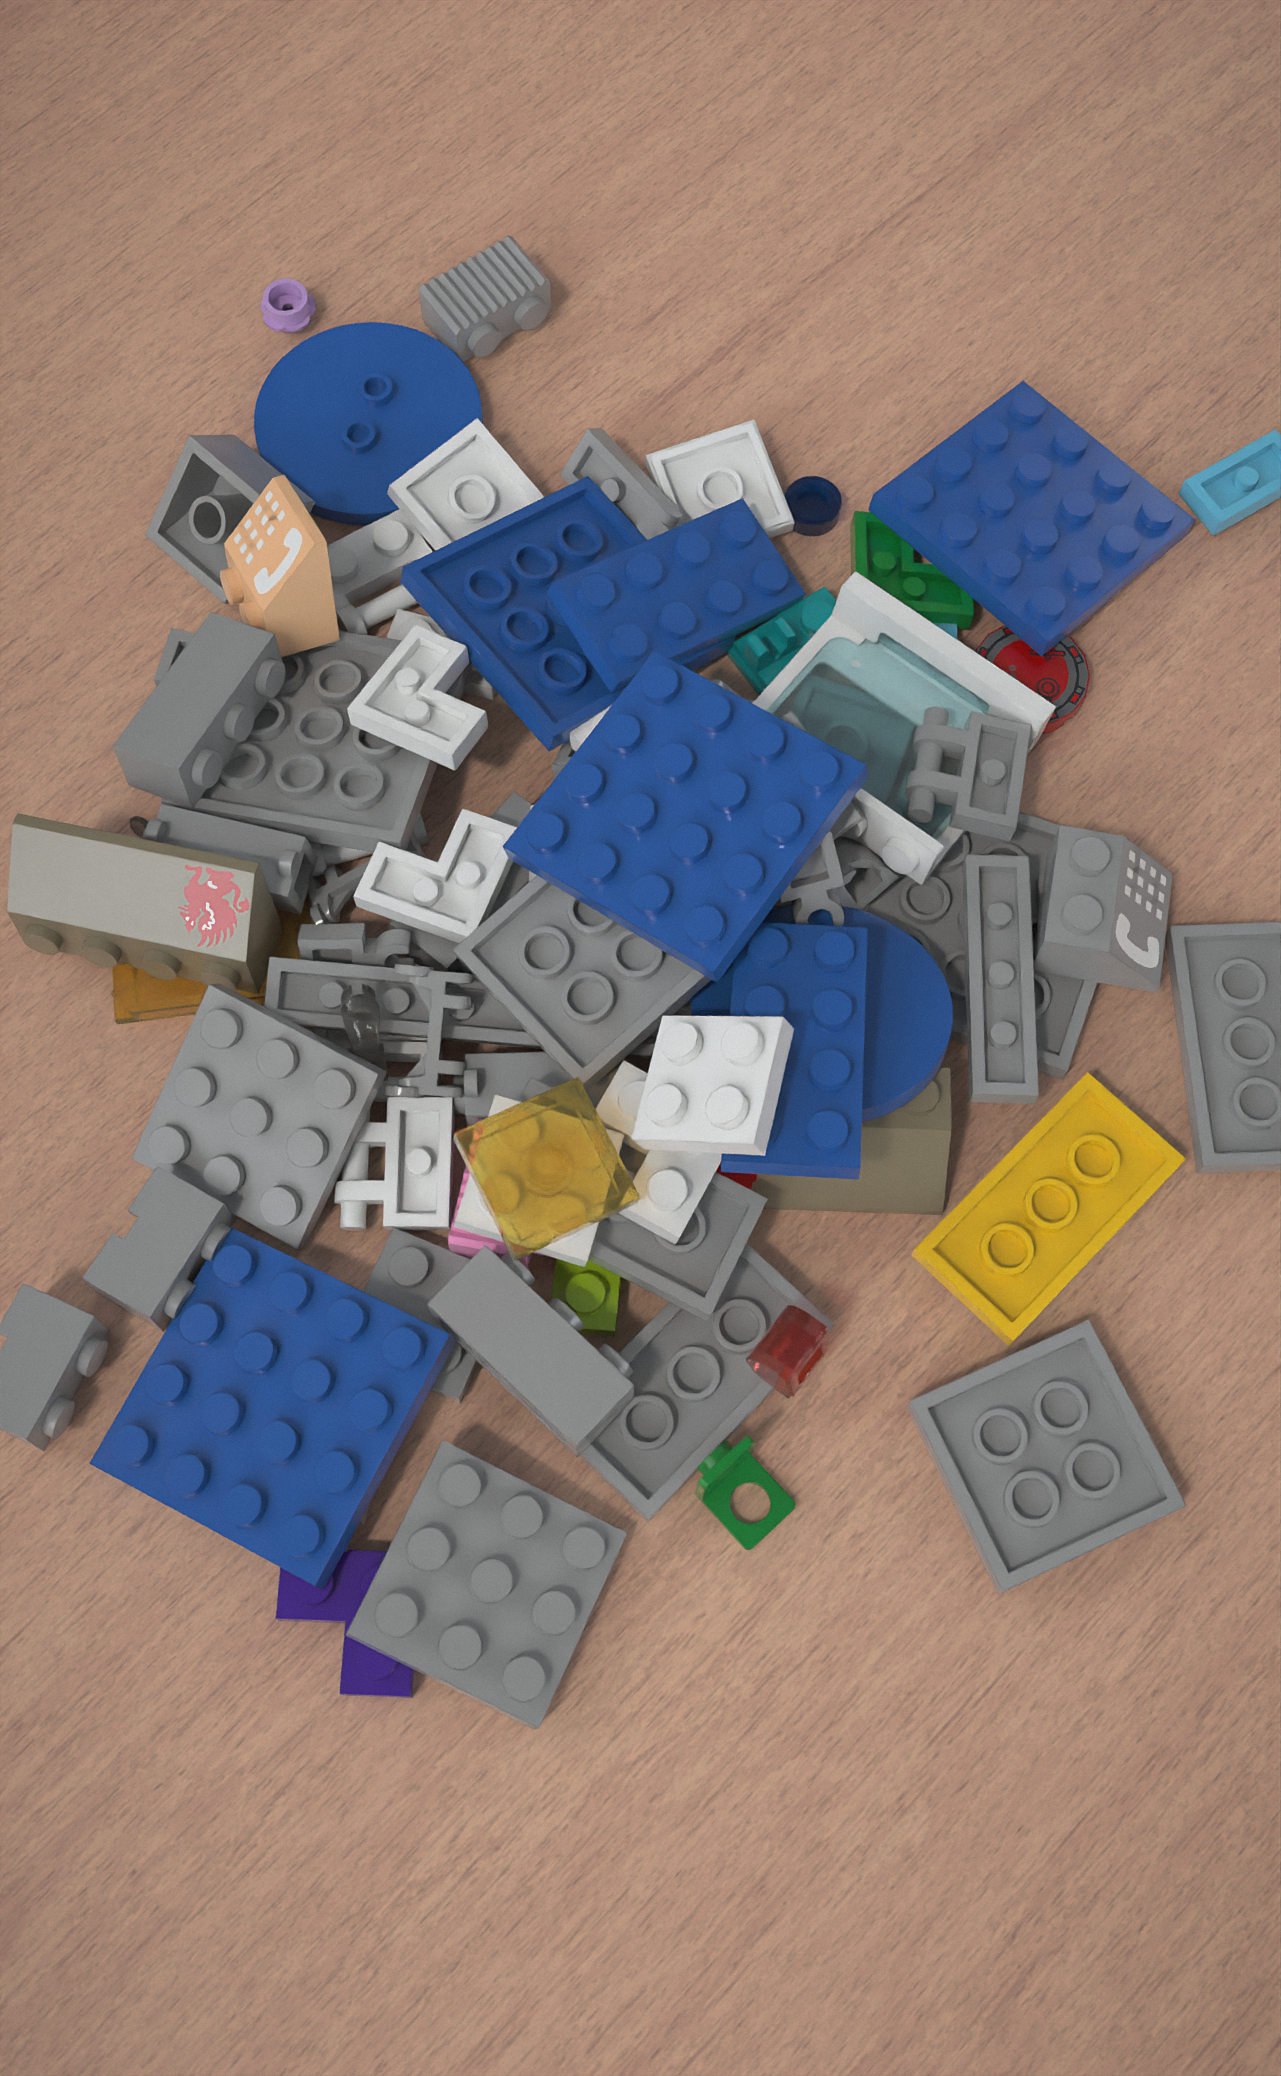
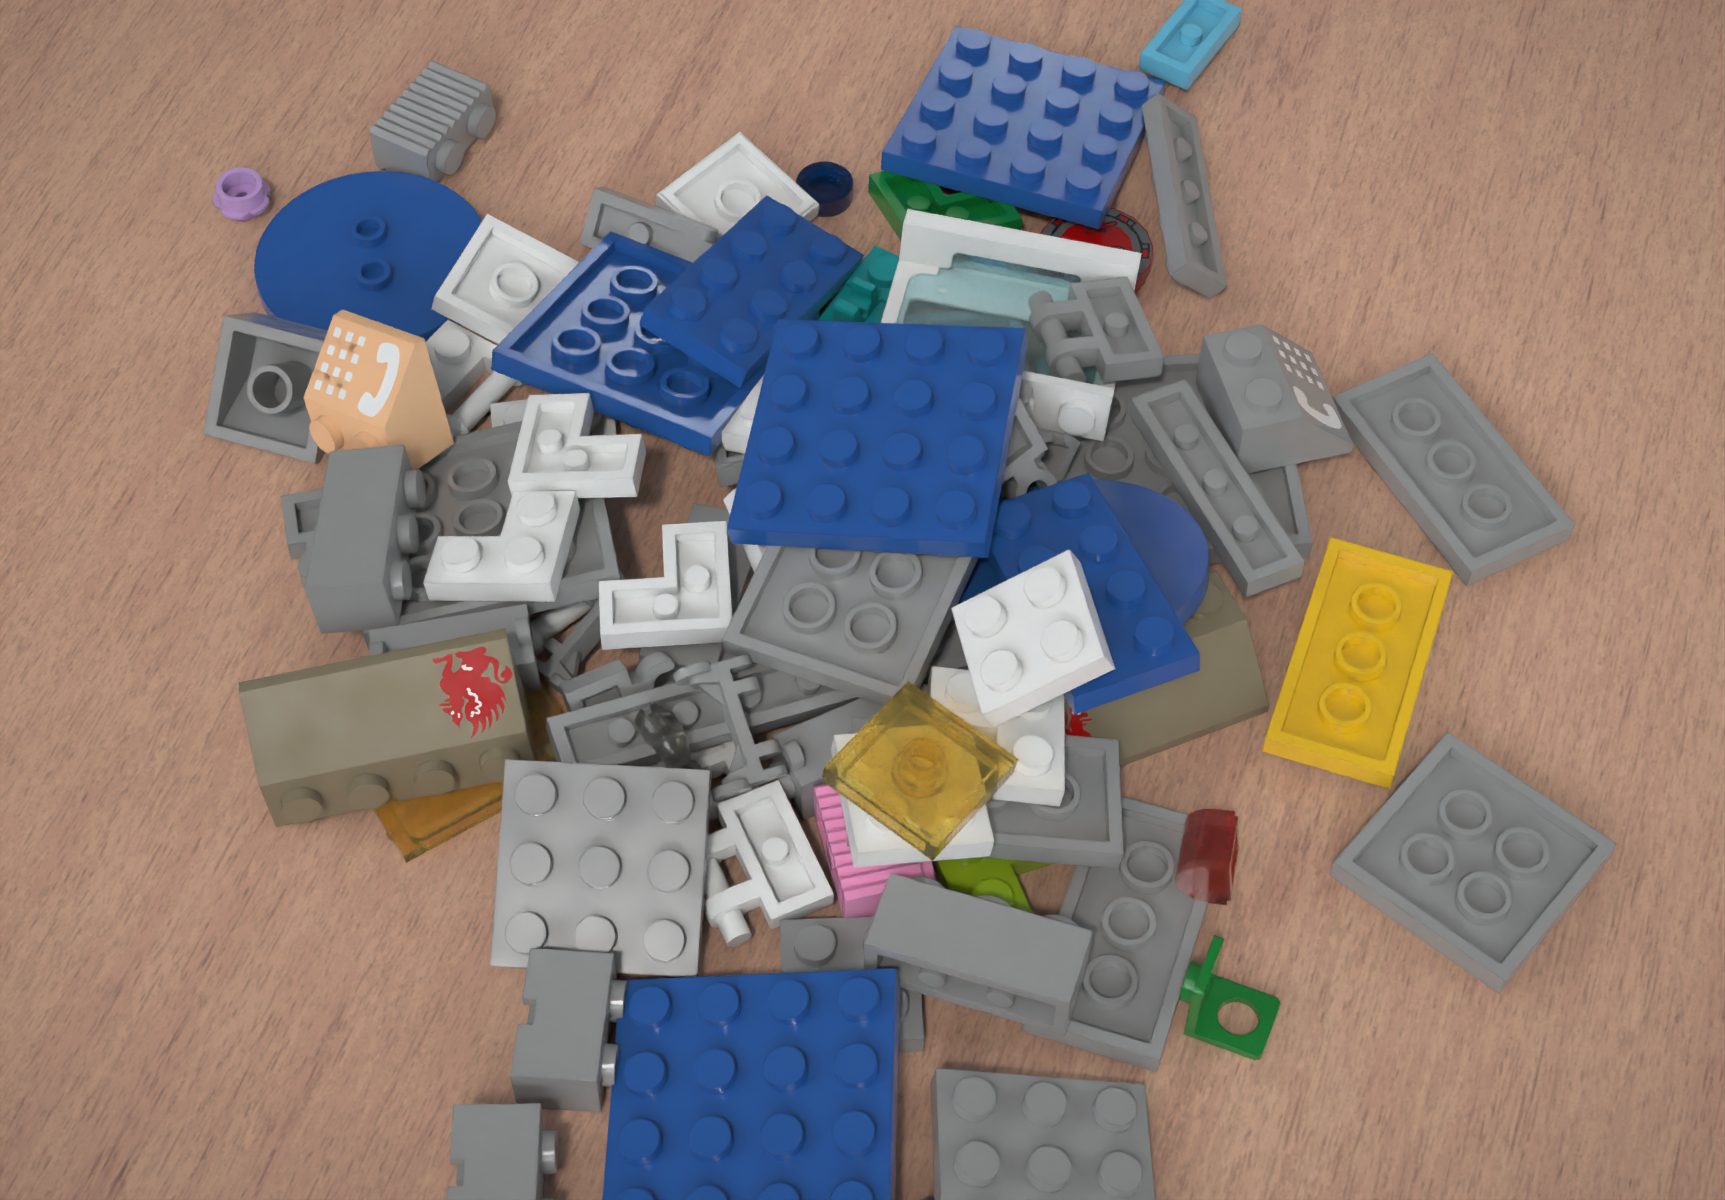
camera: 25 degrees left, 15 degrees down
none -> white plate [423,491,580,602]
none -> light grey plate [1142,93,1227,299]

